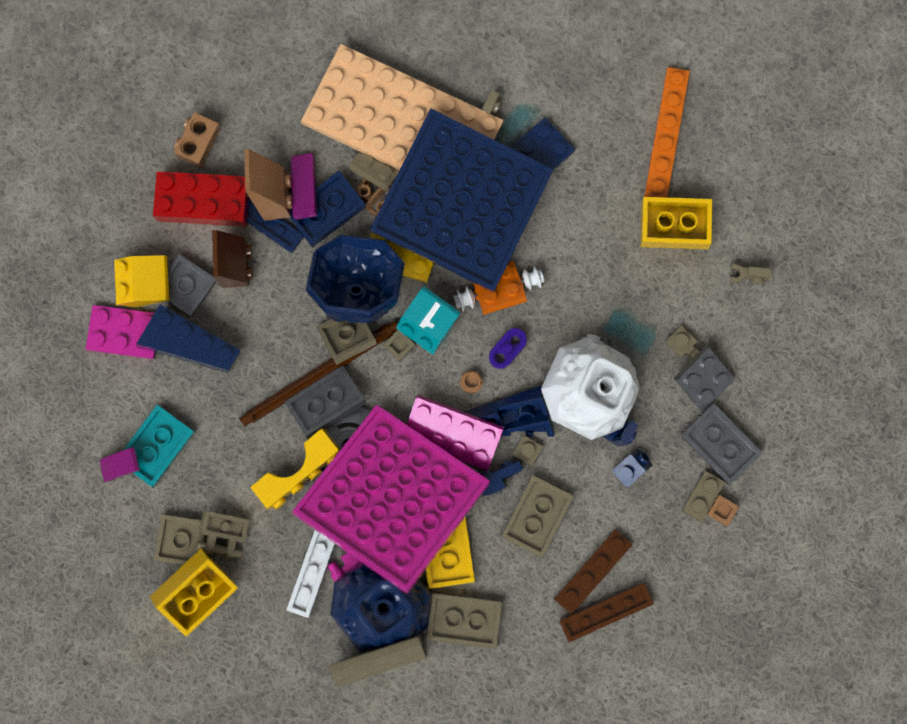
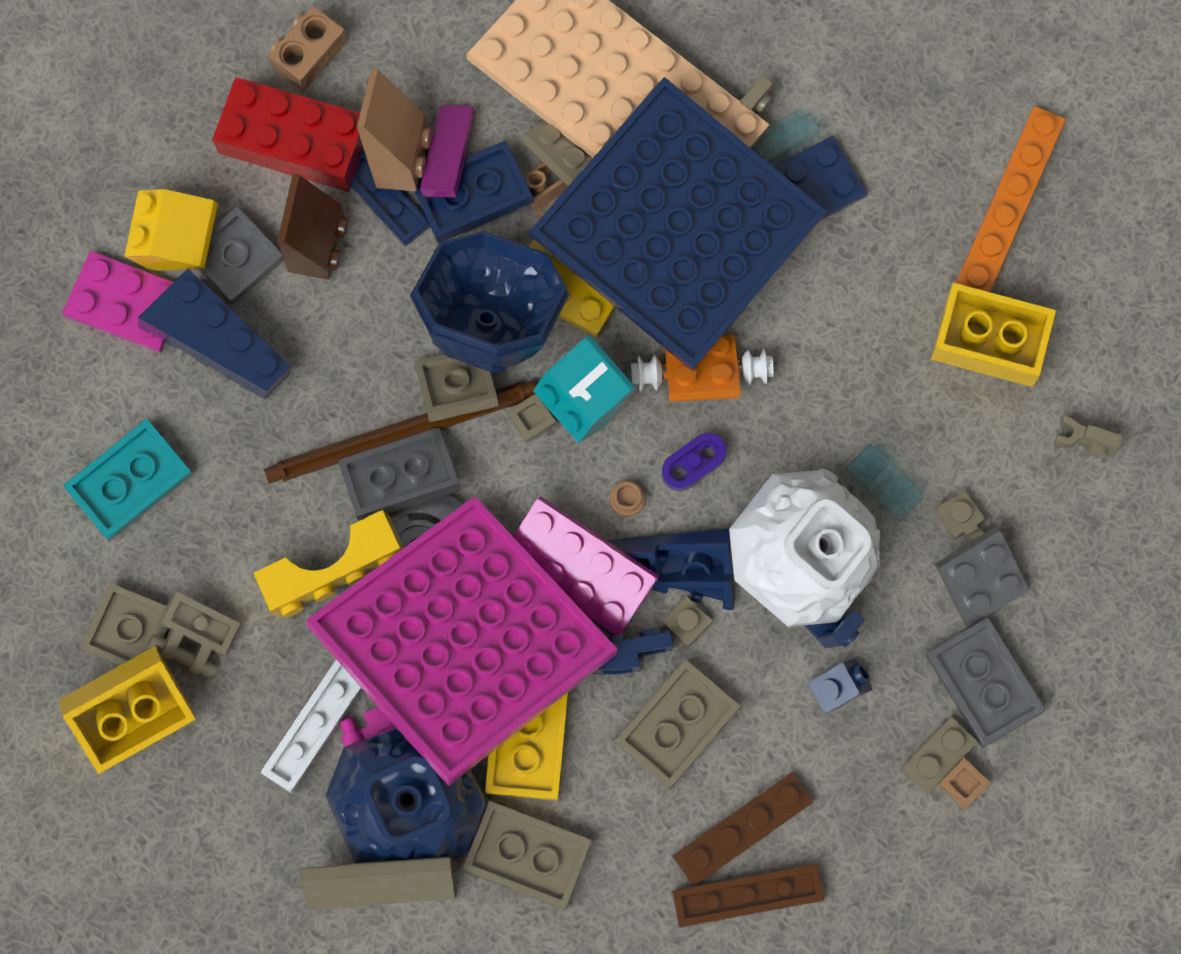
camera: 10 degrees right, 5 degrees down
magenta slope [99,448,139,483] -> none

